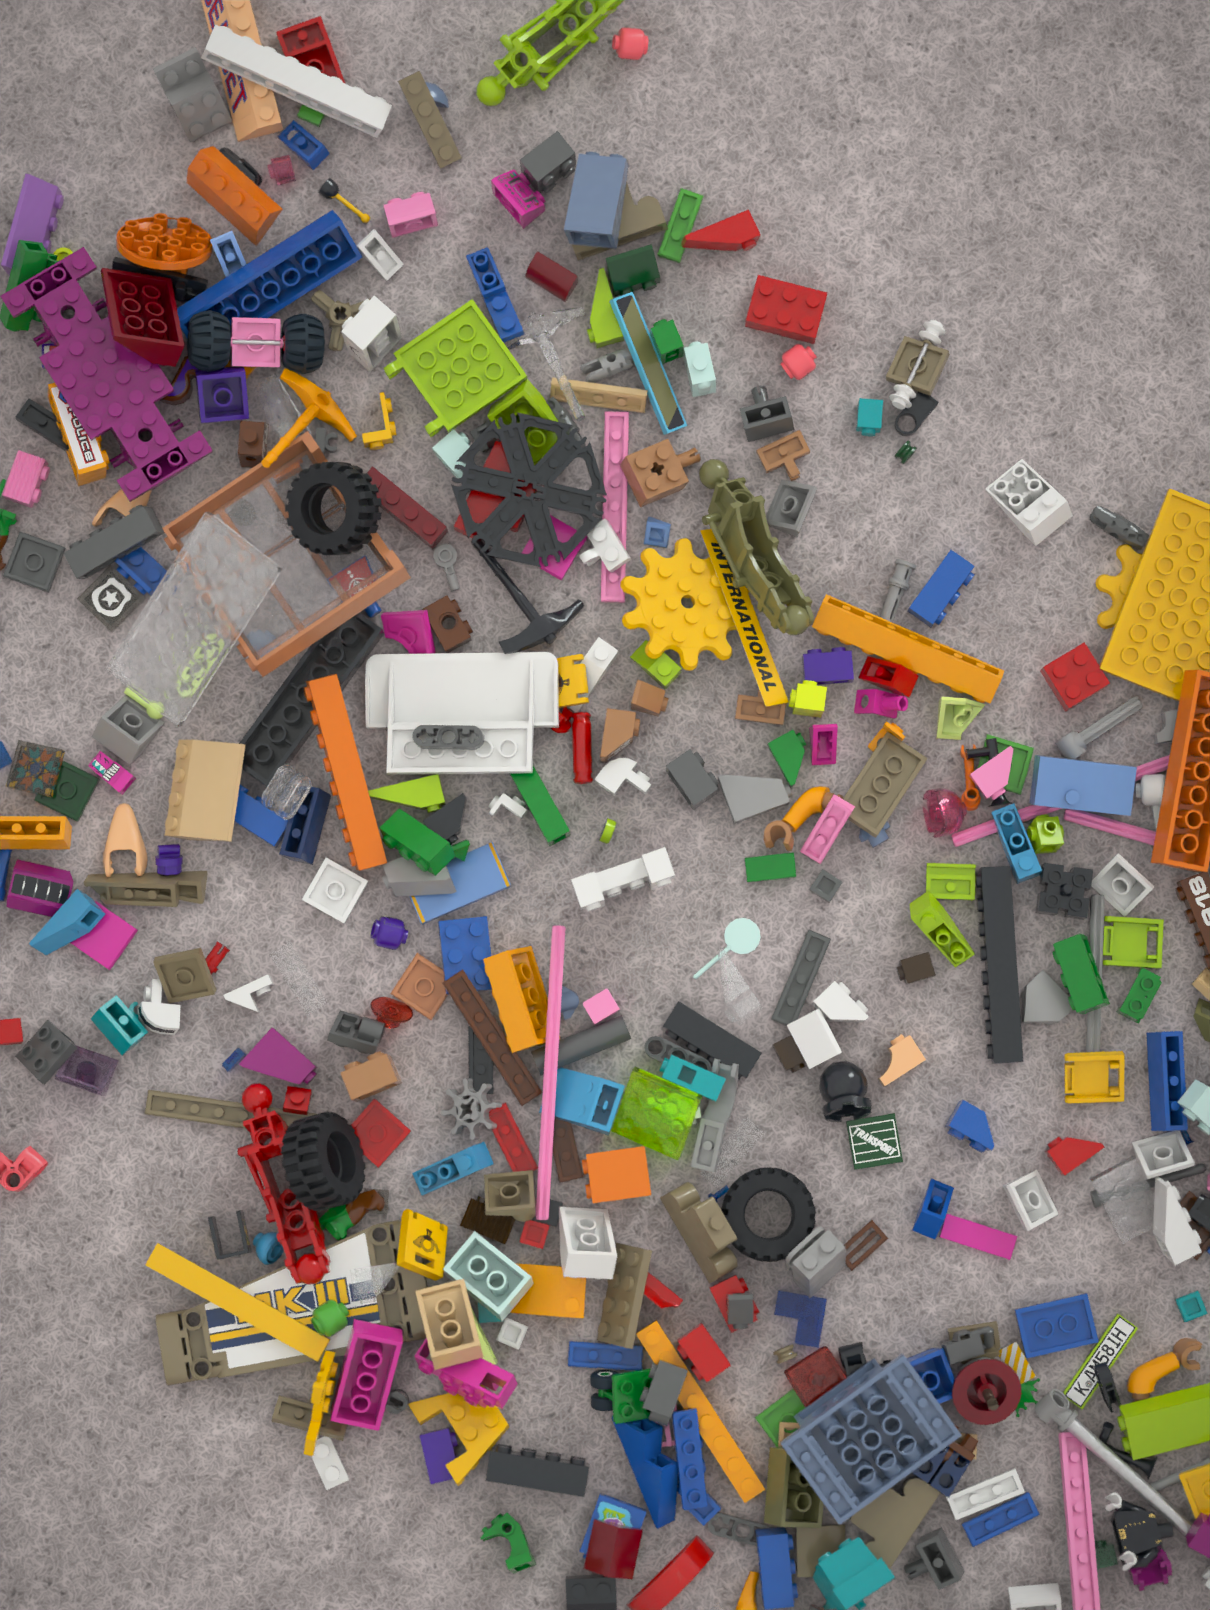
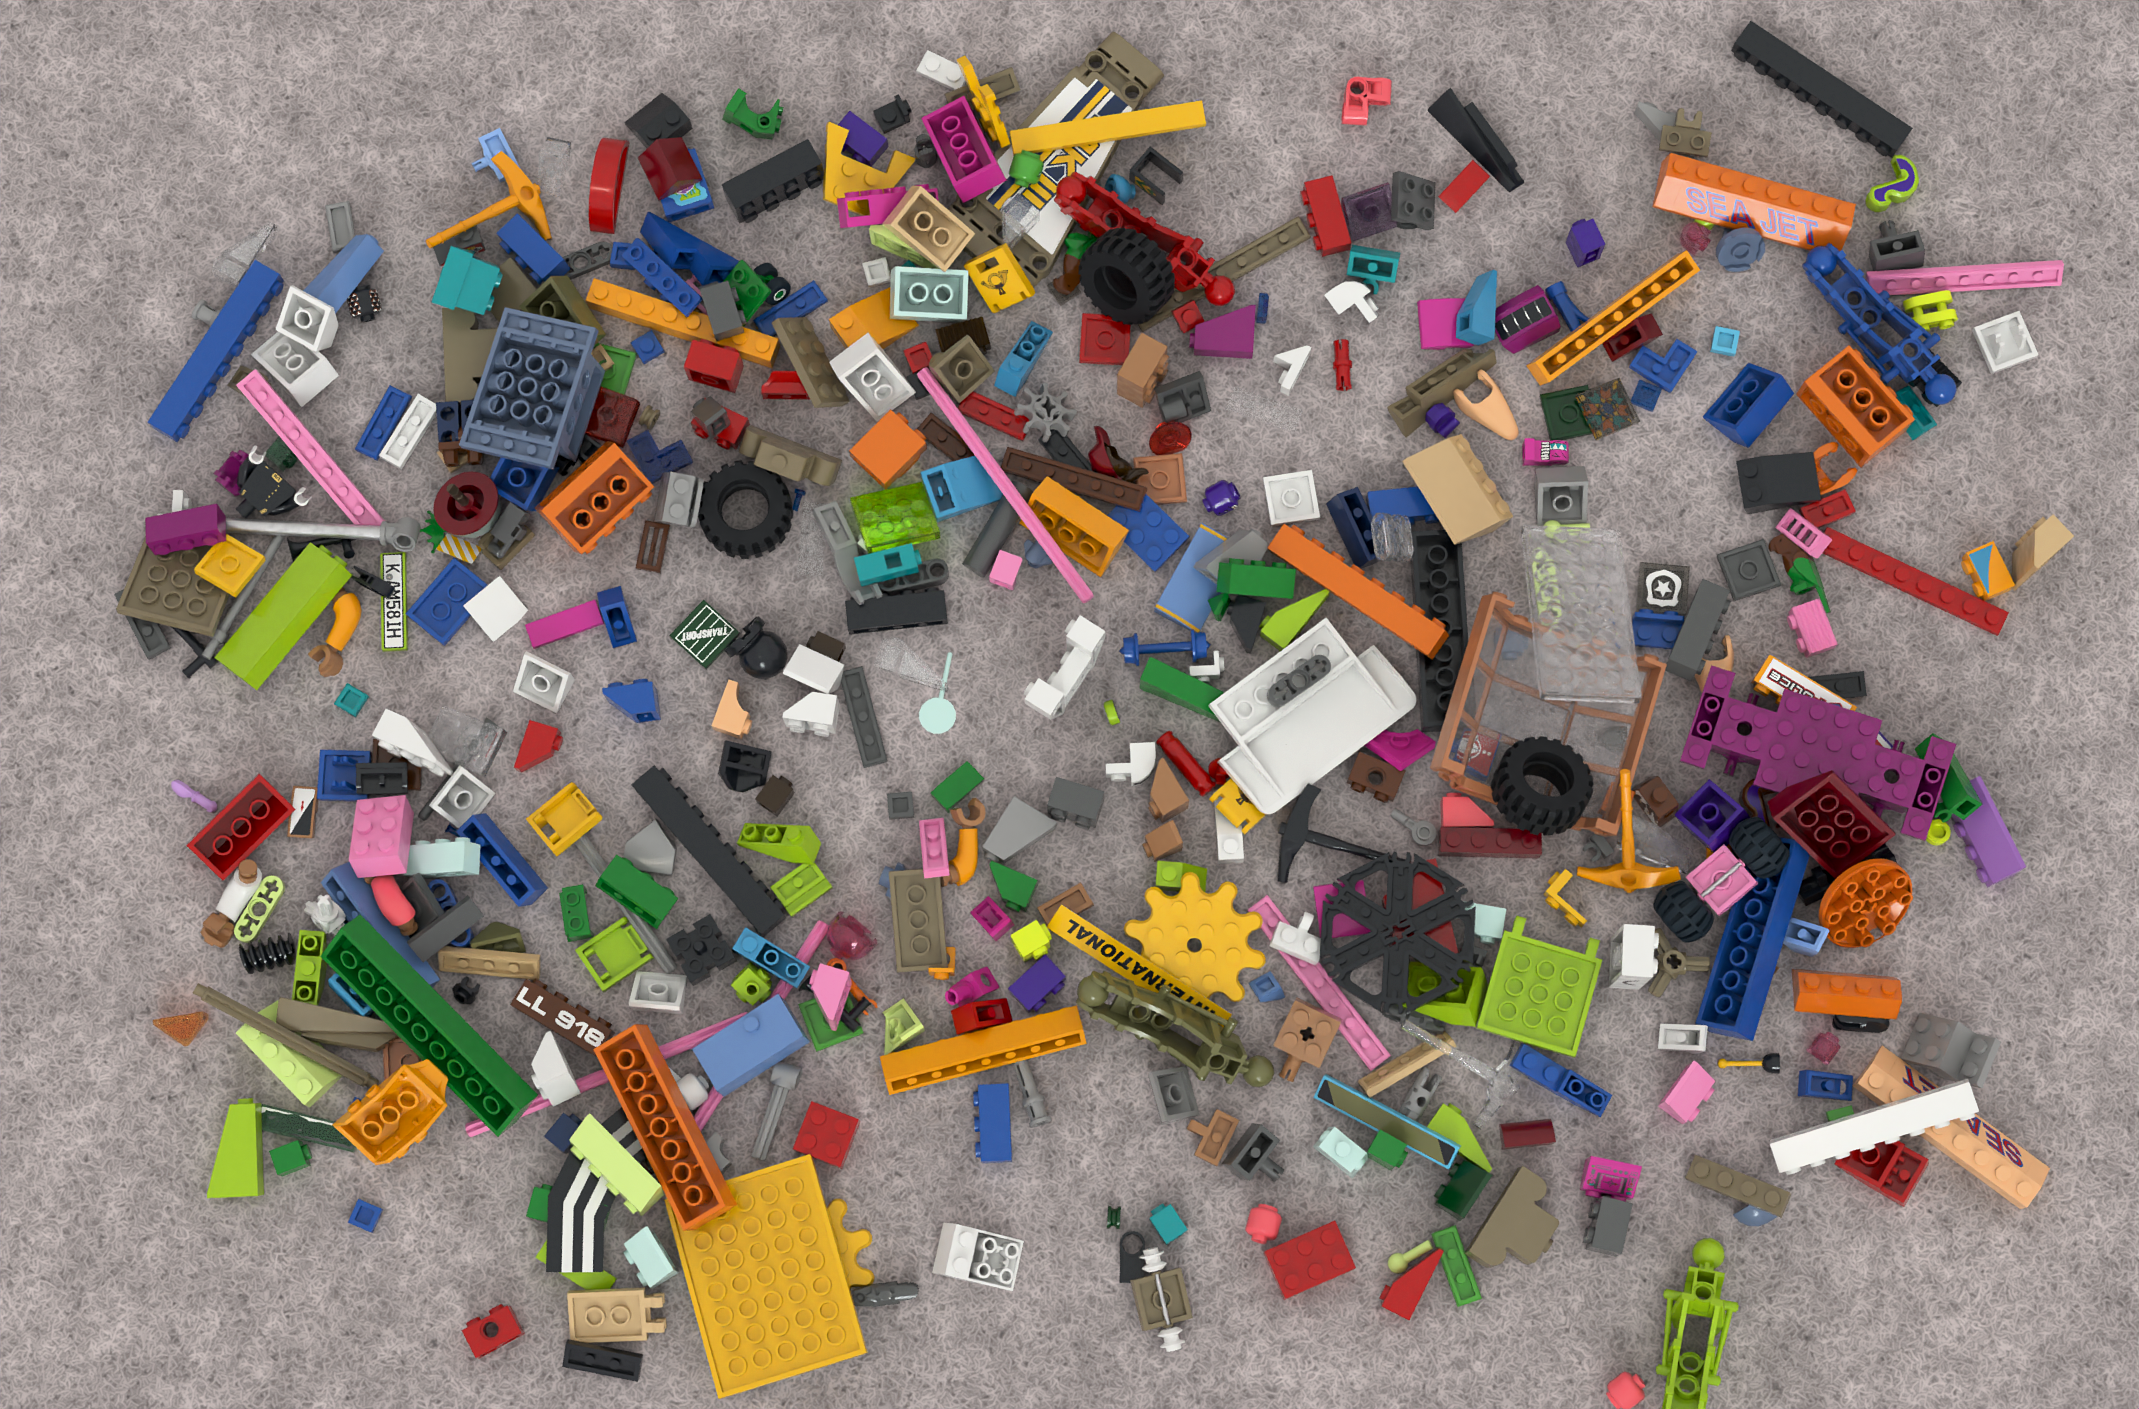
camera: 140 degrees right, 5 degrees down
dark tan tile [153,948,217,1004] -> none
sand blue slope [564,152,629,249] -> none
dark grey brick [904,1527,965,1590] -> none
none -> white sticker [463,576,528,642]
none -> orange brick [535,441,654,555]
none -> blue plate [631,330,665,364]
none -> black slope [718,740,772,792]
none -> black bracket [873,94,912,134]
none -> hair [1088,426,1149,483]
none -> blue piece [1119,629,1211,667]
none -> red brick [1300,175,1351,257]
none -> yellowish green bar [1388,1240,1433,1274]
none -> coral slope [1440,793,1494,828]

